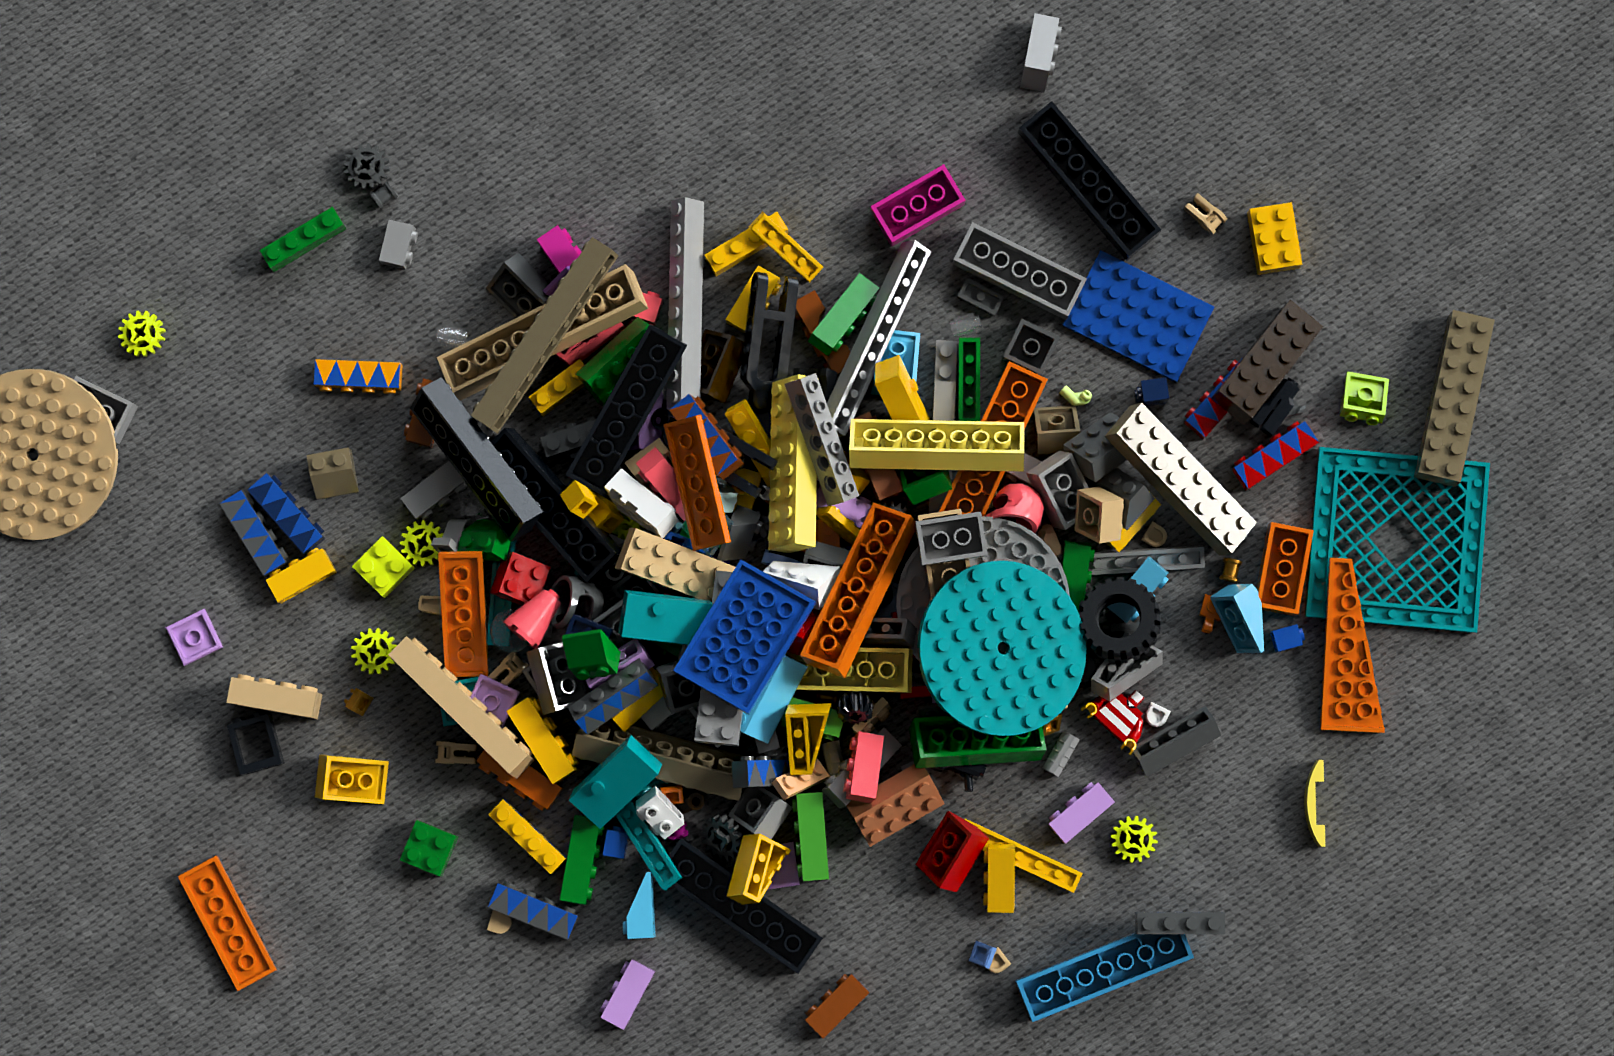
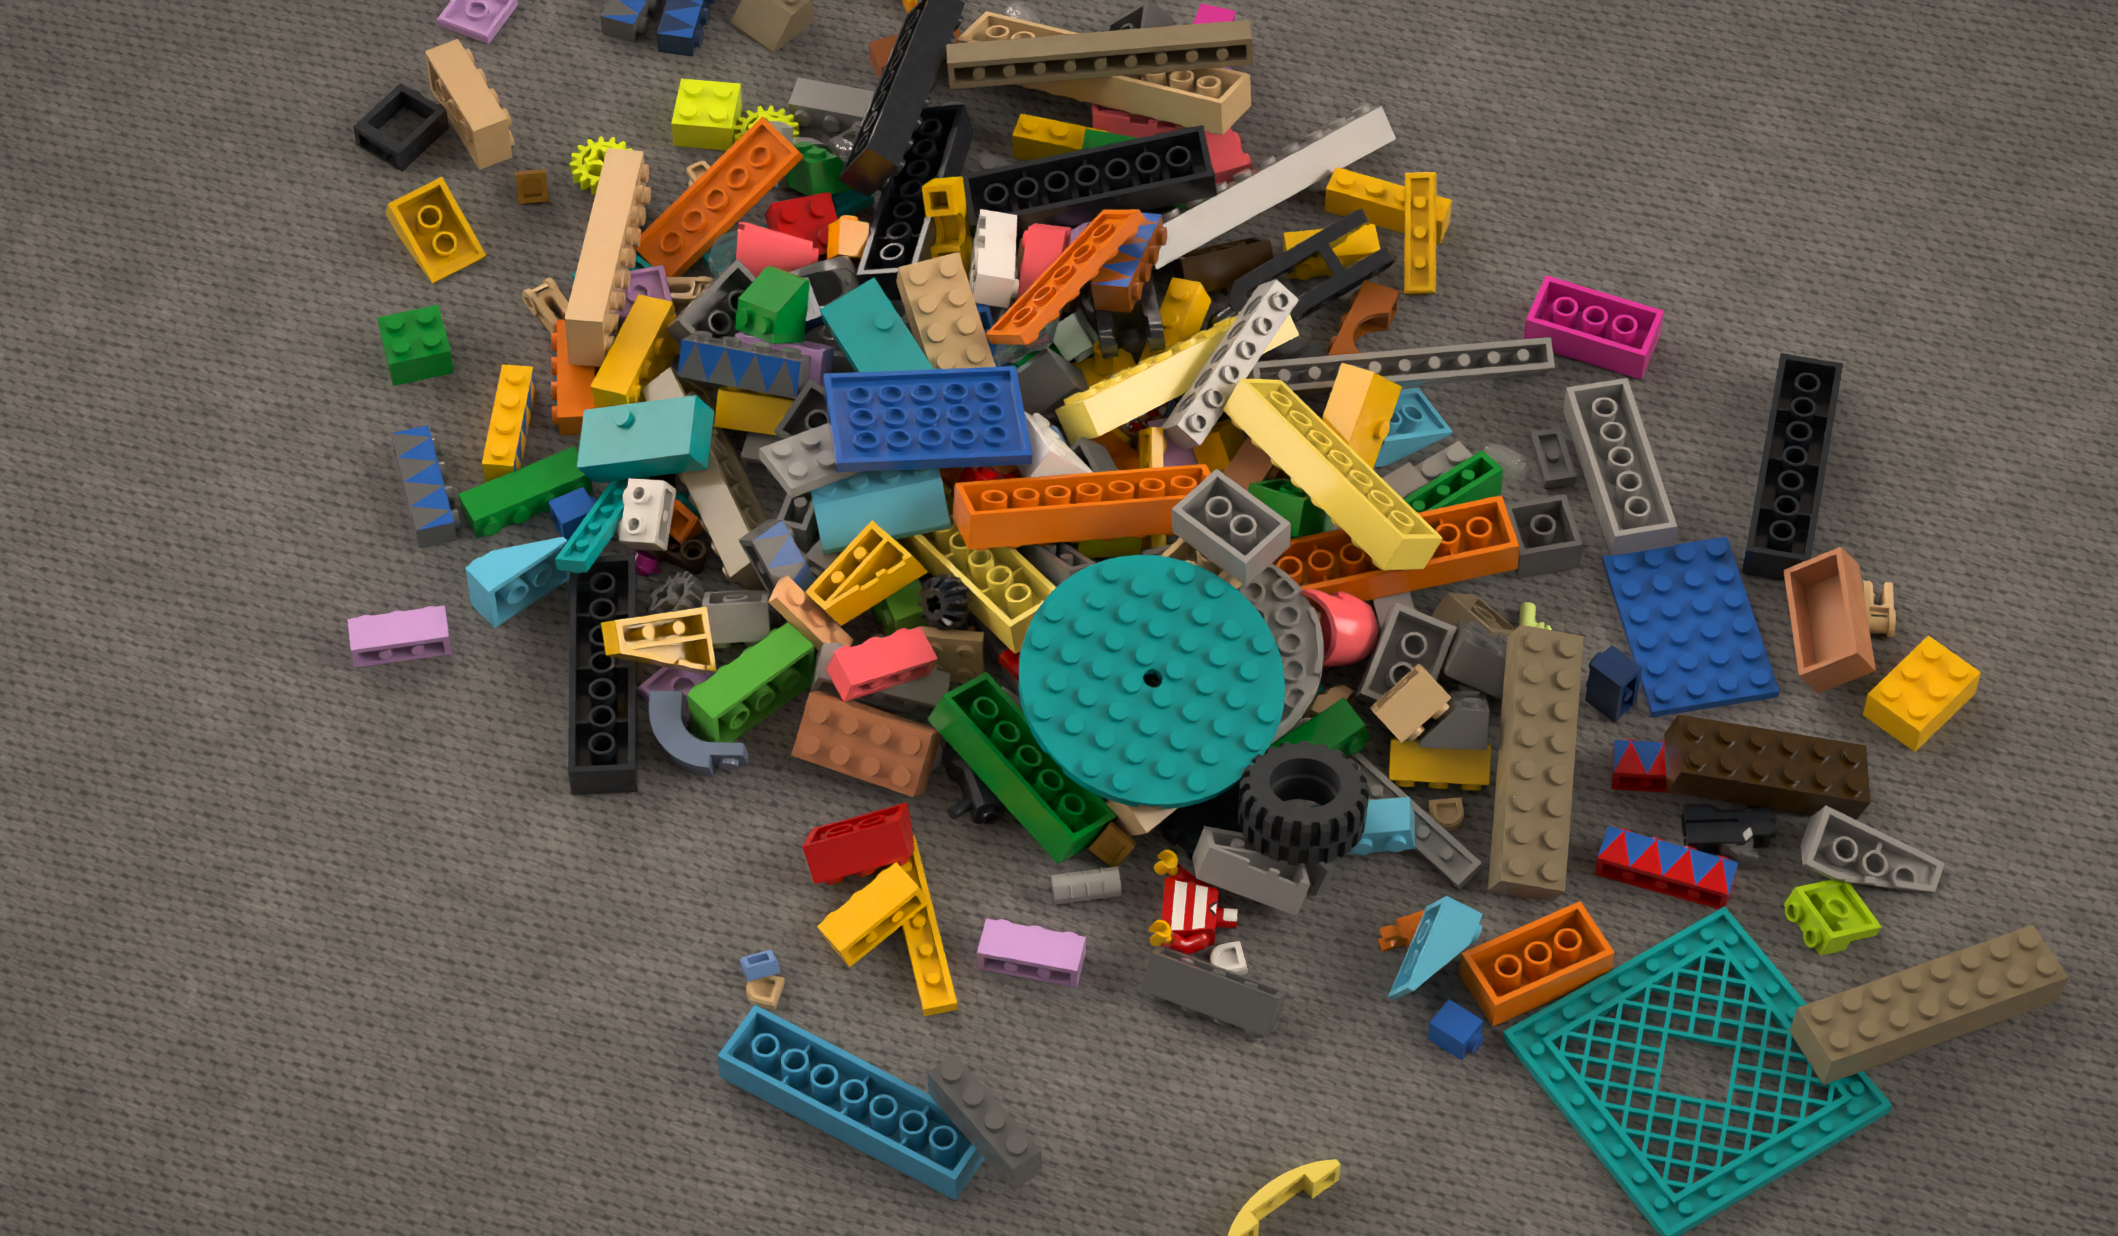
camera: 50 degrees right, 30 degrees down
orange plate [178,856,277,991] -> none
yellow brick [266,548,337,604] -> none
tan tile [487,910,512,934] -> none
dark orange brick [805,974,870,1039] -> none
brick [808,273,880,356] -> none
wedge [1020,13,1062,92] -> none
neon yellow gear [1110,816,1158,863] -> none
pearl gold bush [1219,558,1242,583] -> none
orange wing [1320,557,1385,733] -> none
none -> sand blue arch [649,691,749,777]
none -> light orange brick [827,215,869,266]
none -> nougat piece [1783,547,1876,694]
none -> light grey wedge [1800,806,1945,893]

